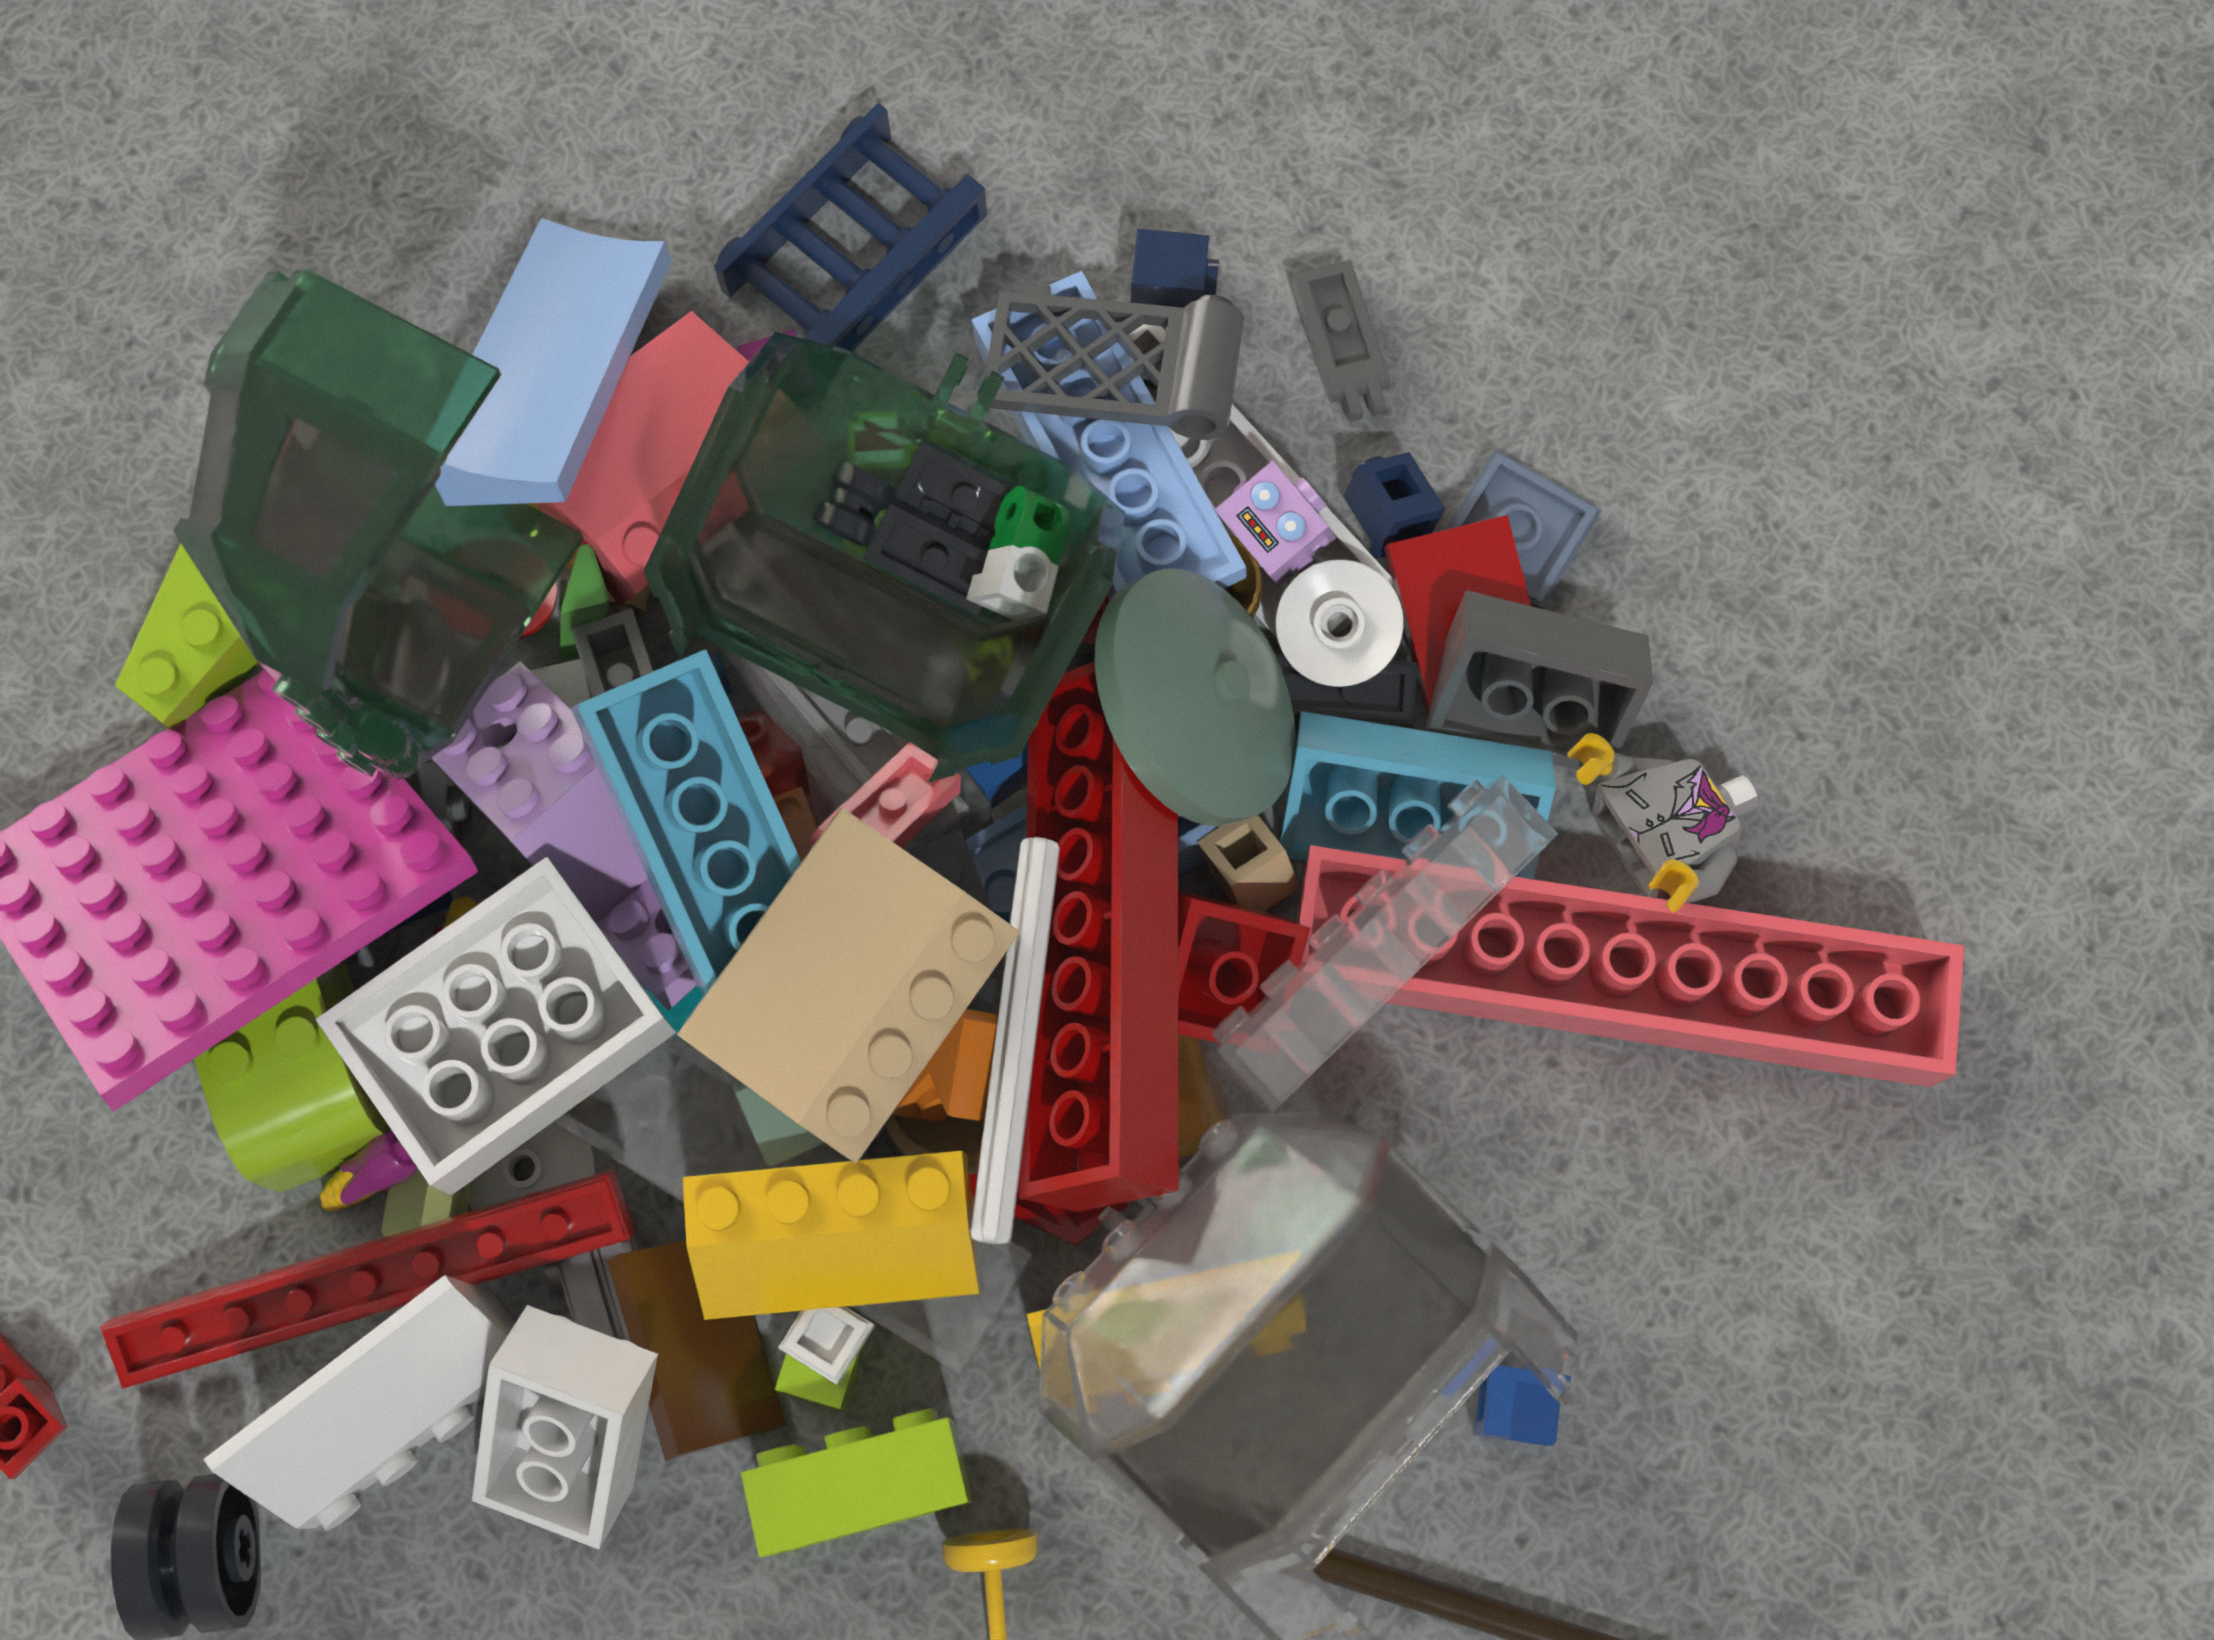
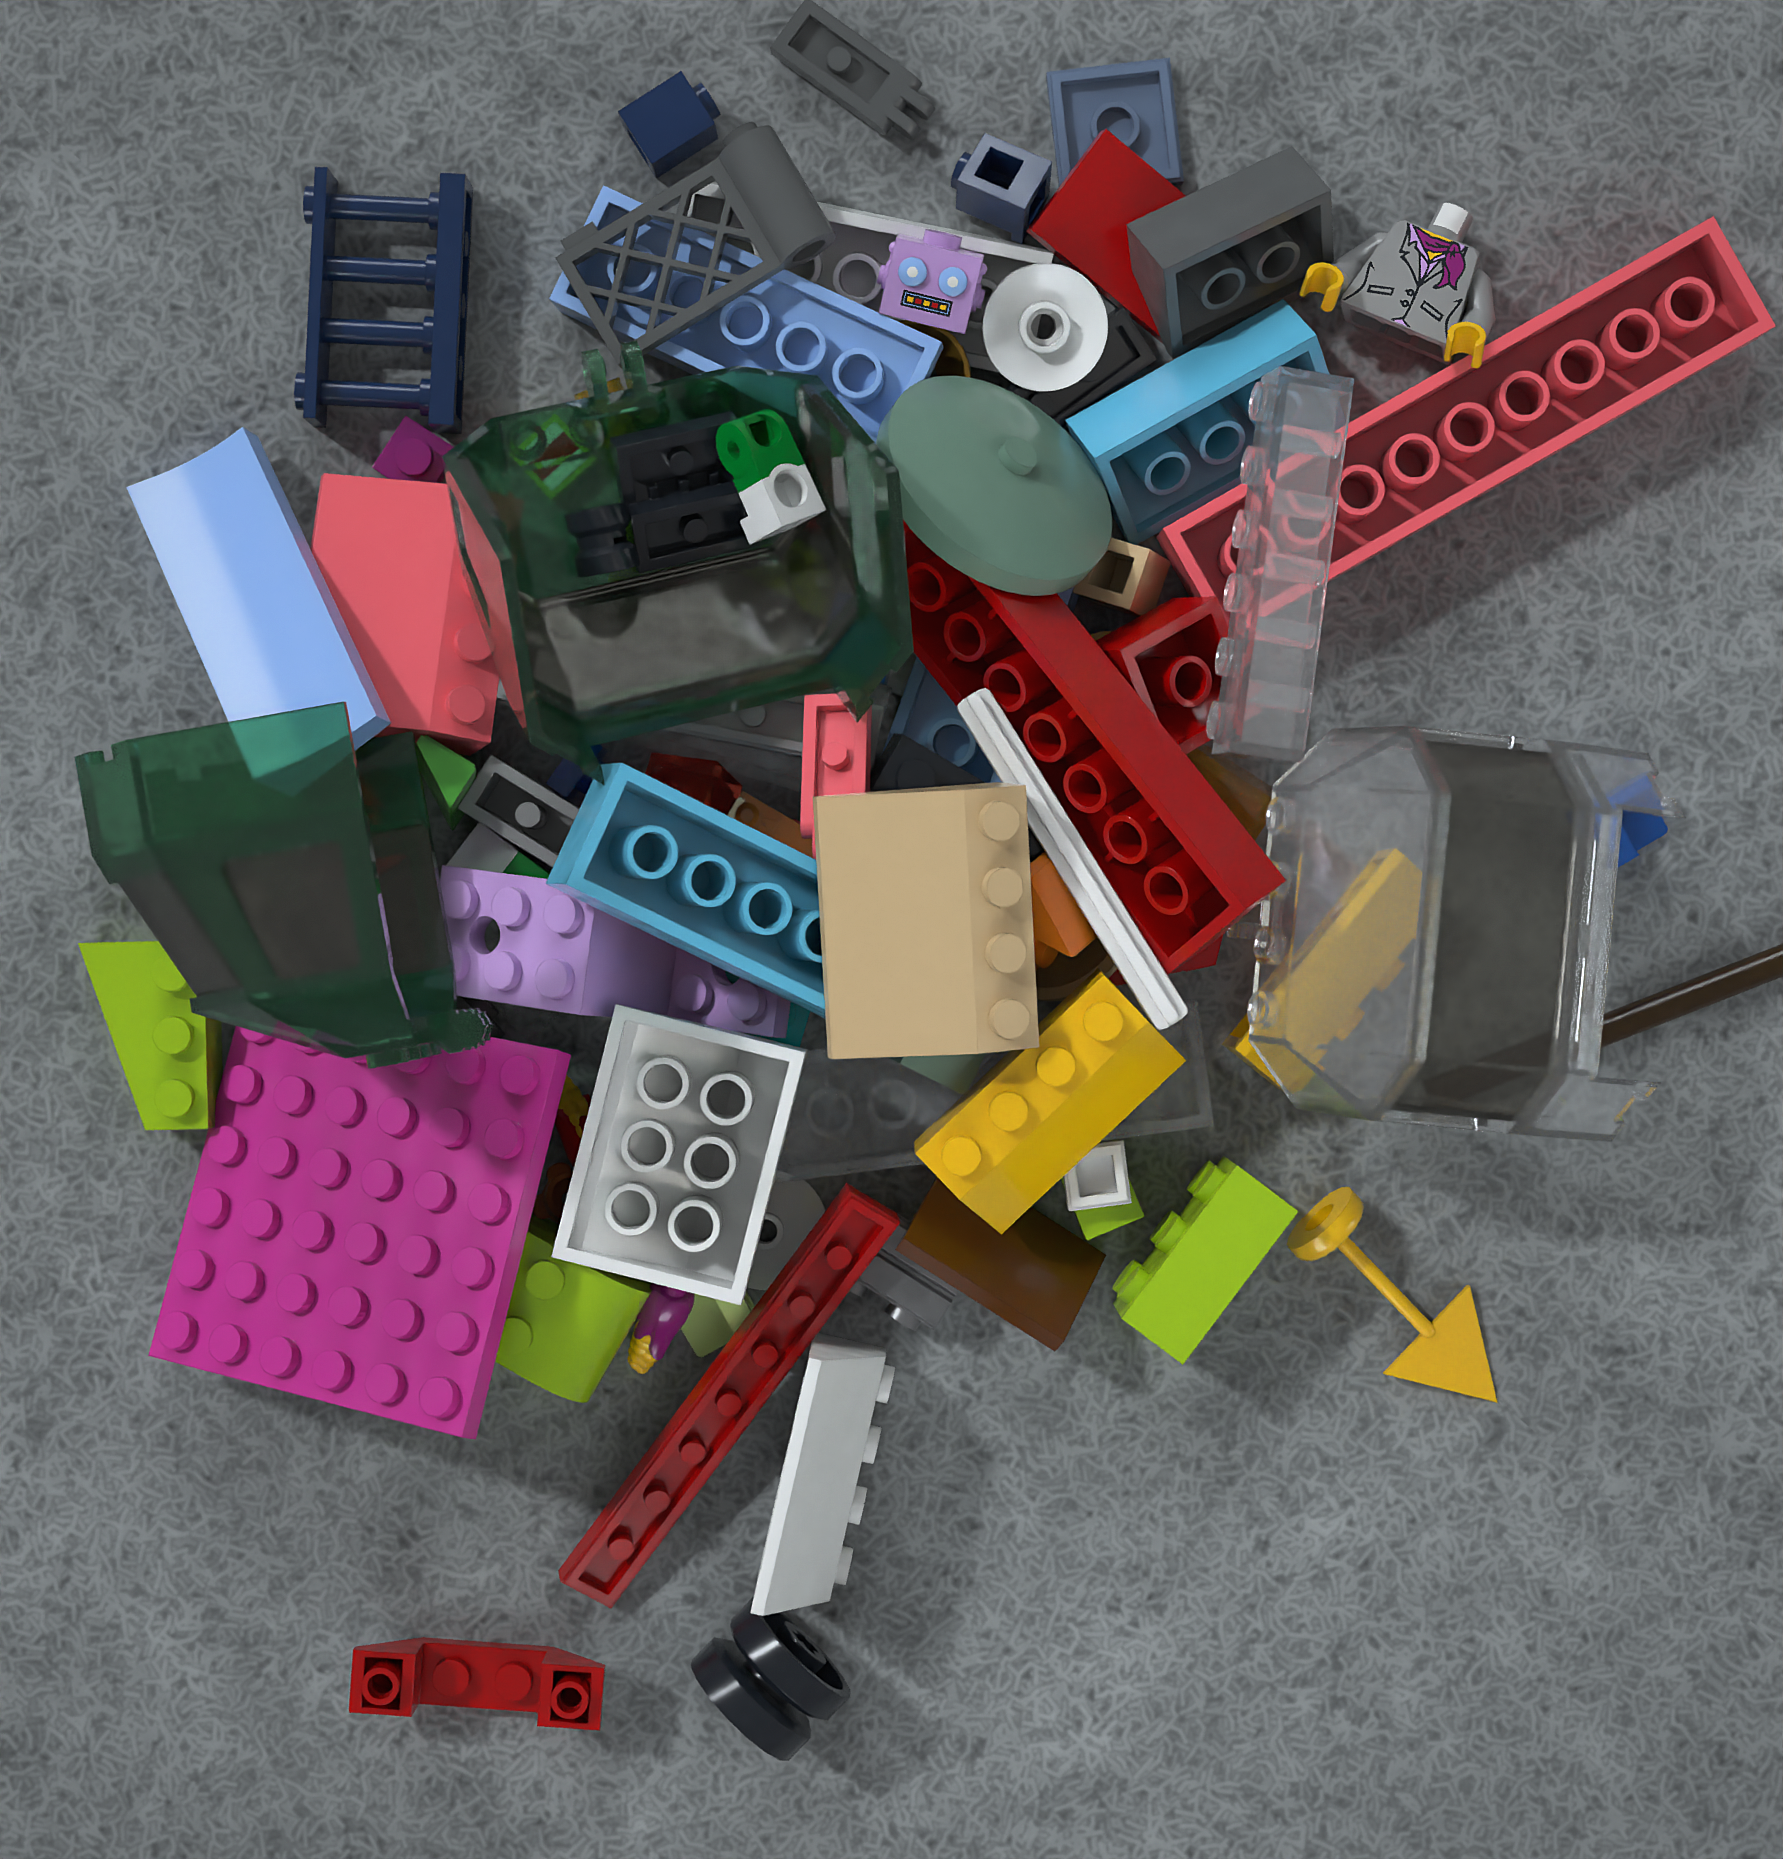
camera: 35 degrees left, 15 degrees up
white brick [472,1305,658,1550] -> none

